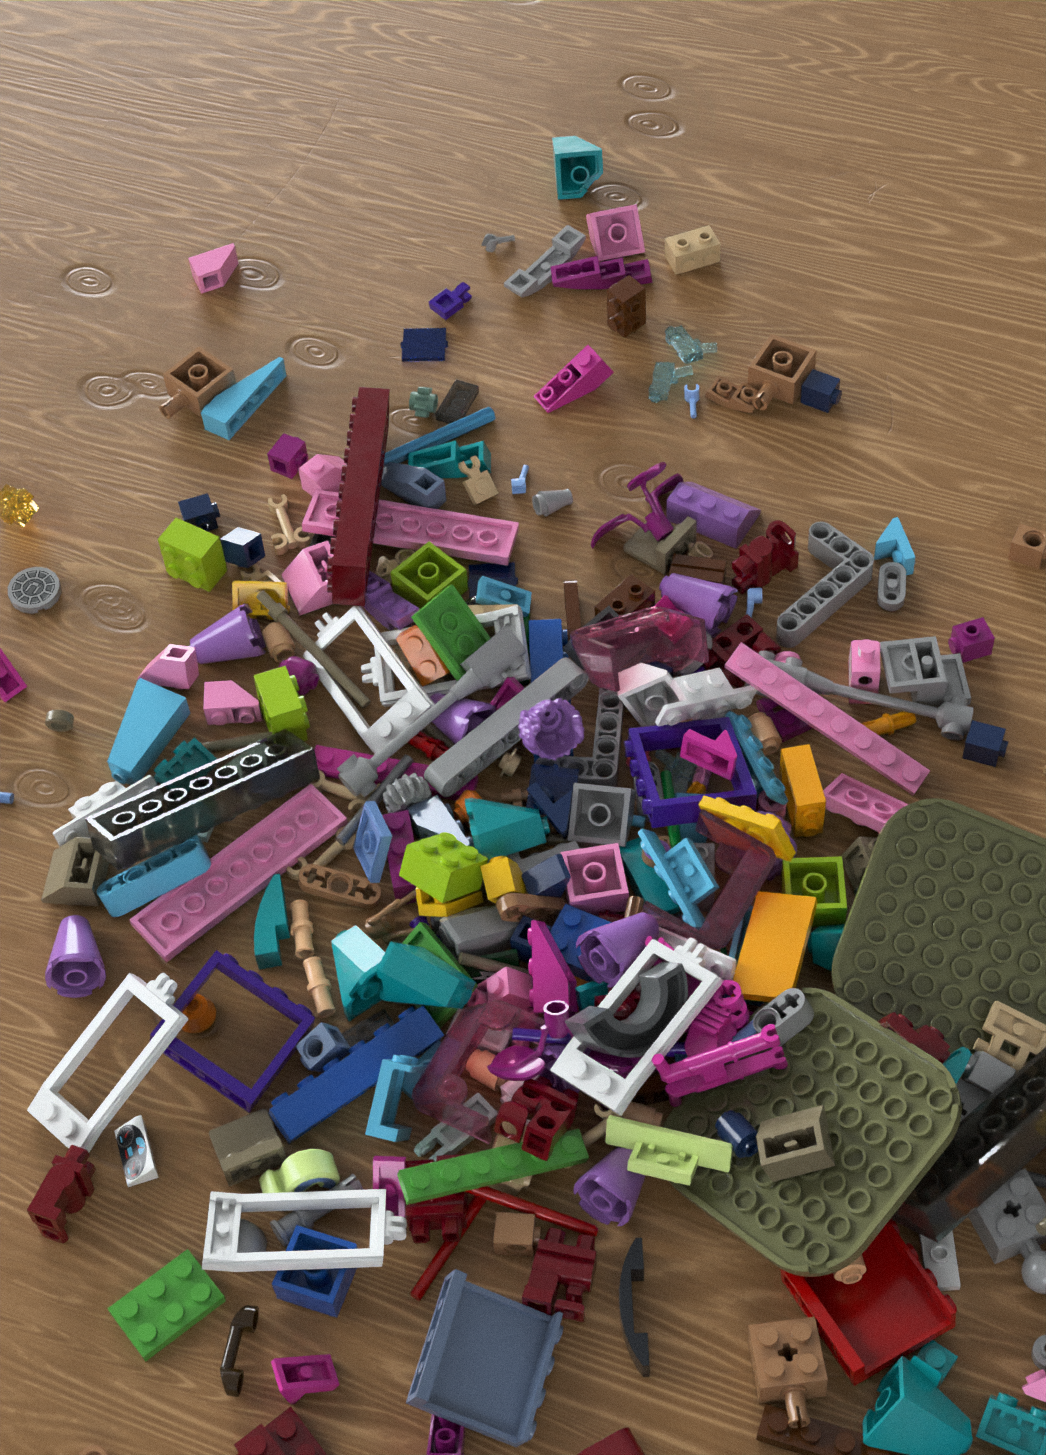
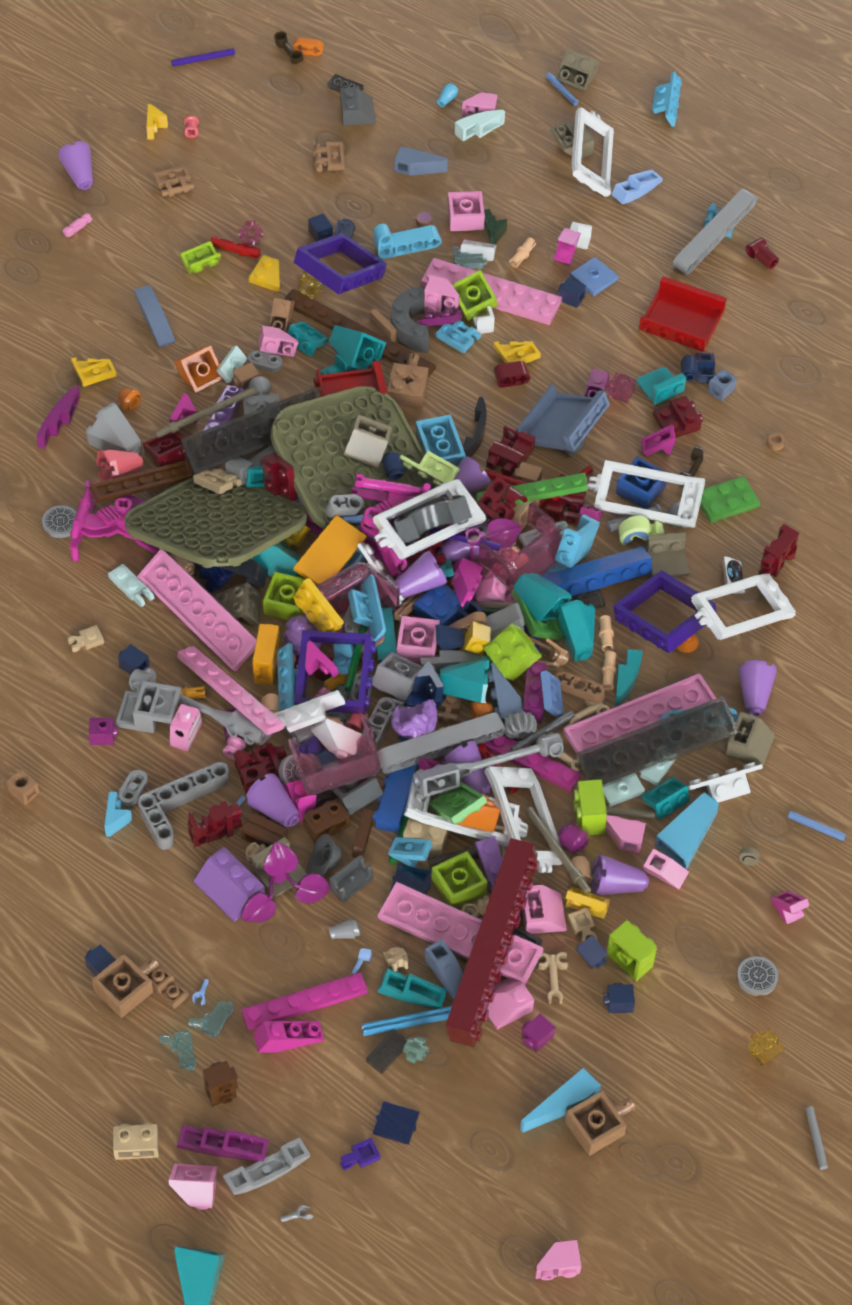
camera: 170 degrees left, 0 degrees up
sand blue brick [296,1022,351,1073] -> none
none -> dark pink plate [241,972,368,1031]
none -> dark grey piece [306,834,341,876]
none -> dark grey hinge [330,855,374,903]
none -> medium azure brick [415,414,466,467]

